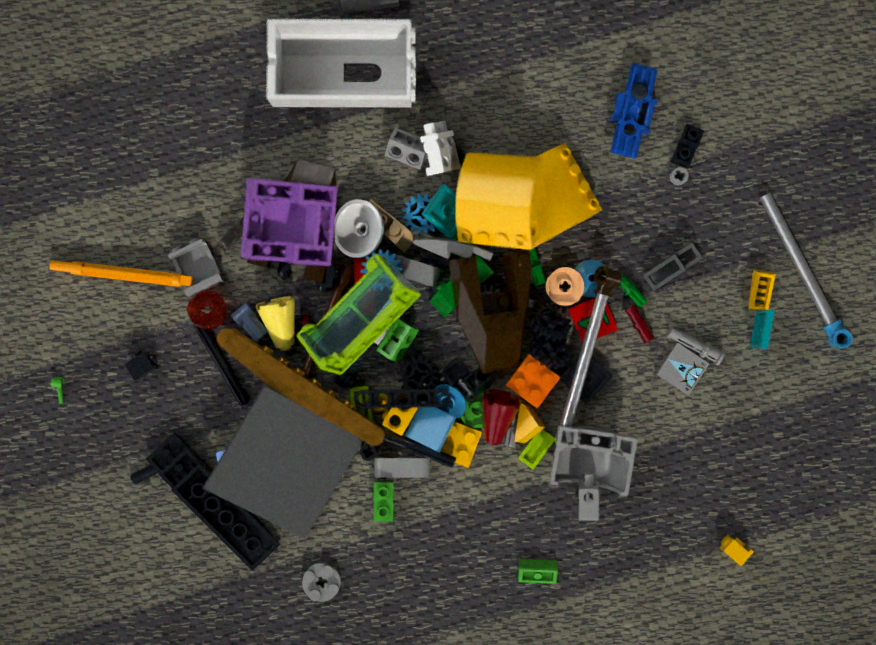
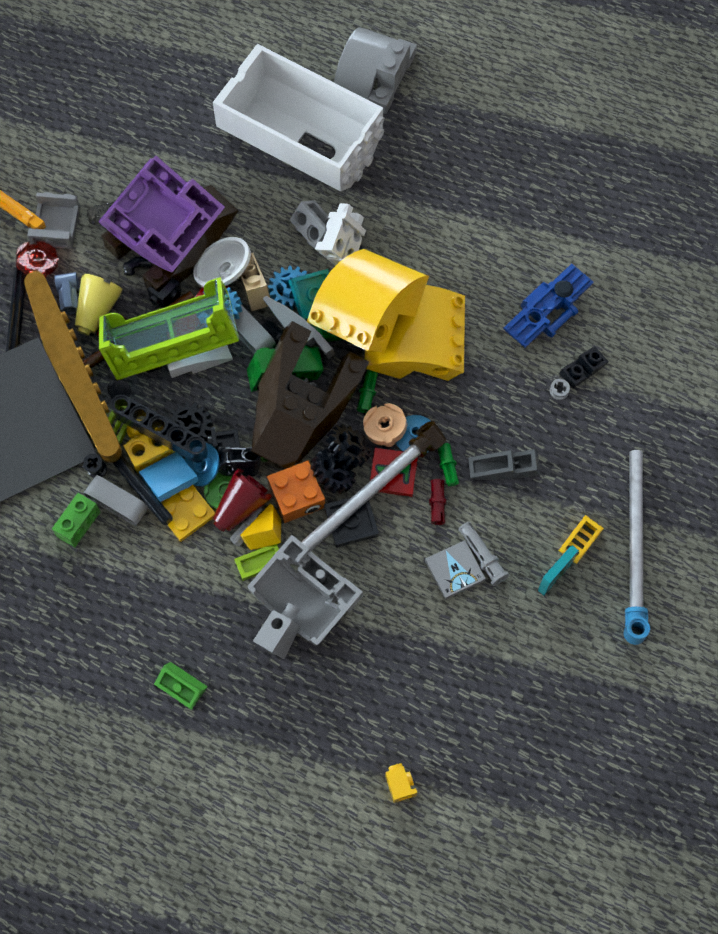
camera: 30 degrees right, 20 degrees down
bright green brick [376,318,419,363] -> none

